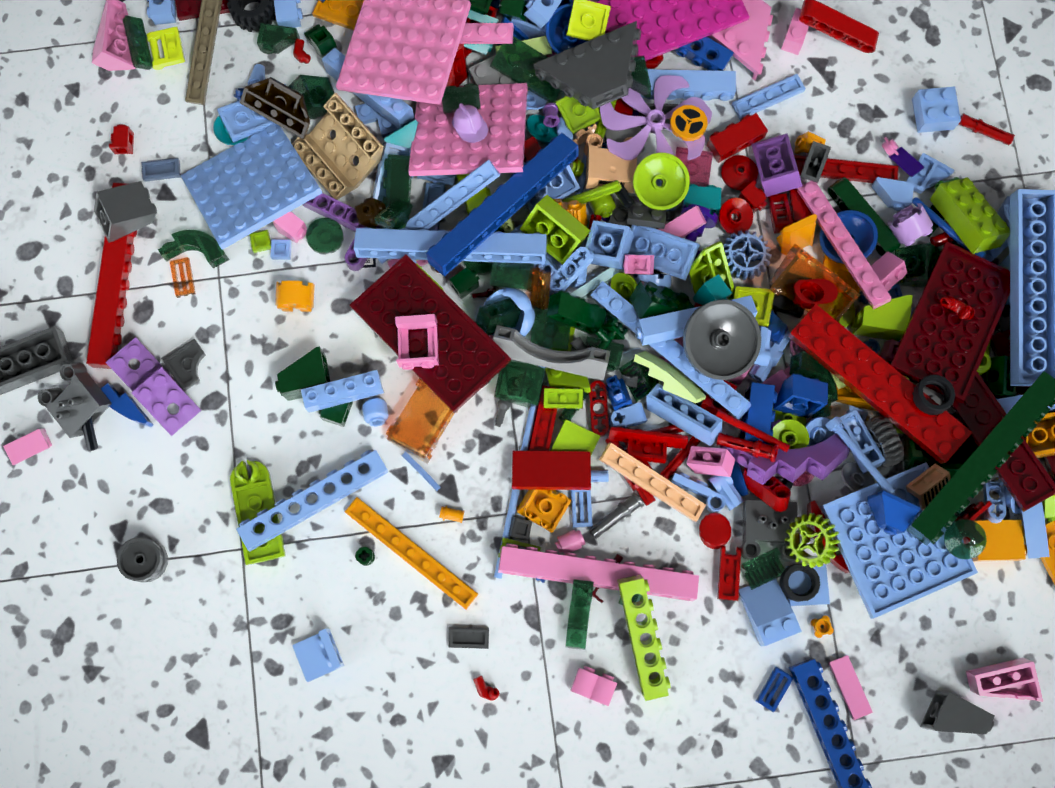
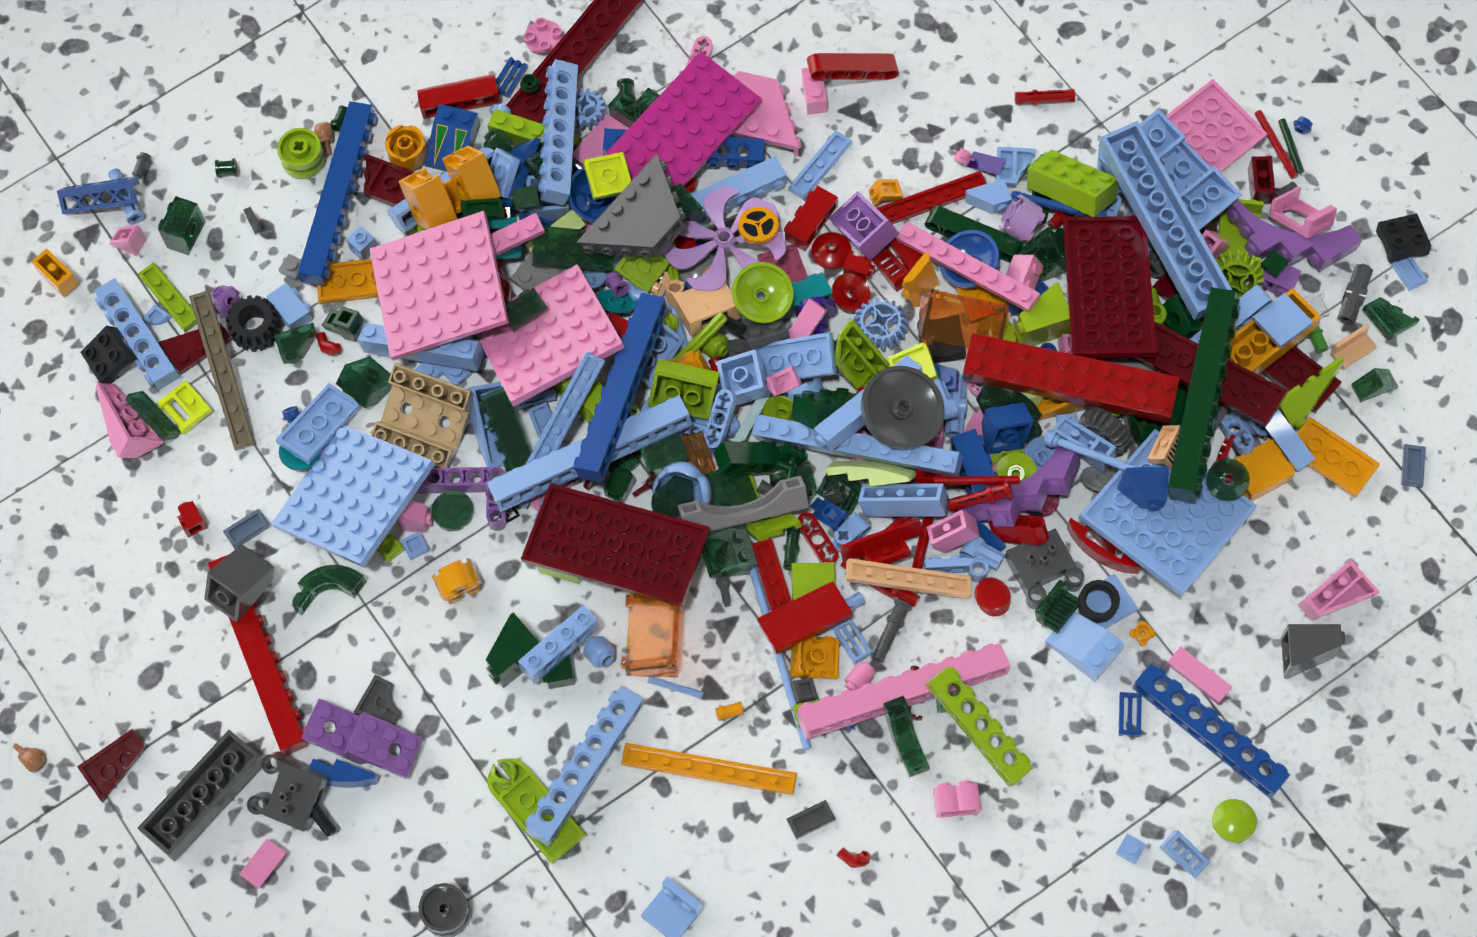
camera: 25 degrees left, 10 degrees down
clear orange tile [170,257,196,298] -> none
dark brown wedge [240,77,310,139] -> none
light blue cone [248,64,265,85] -> none
dark brown brick [354,198,387,227] -> none
dark green bush [355,547,375,566] -> none
clear green slope [375,199,413,230] -> none
slope [383,119,418,149] -> none
bright pink panel [395,314,439,370] -> none
lavender piece [452,103,488,143] -> none
lime plate [544,388,583,409] -> none
teal slope [692,274,732,305] -> none
red hinge [717,546,741,601] -> none
lime gear [785,513,840,568] -> none
red piece [794,278,838,309] -> none
dark grey slope [800,141,831,183] -> none
light blue brick [912,86,961,133] -> none
black tyre [912,375,955,415] -> none
red piece [940,295,975,320] -> none

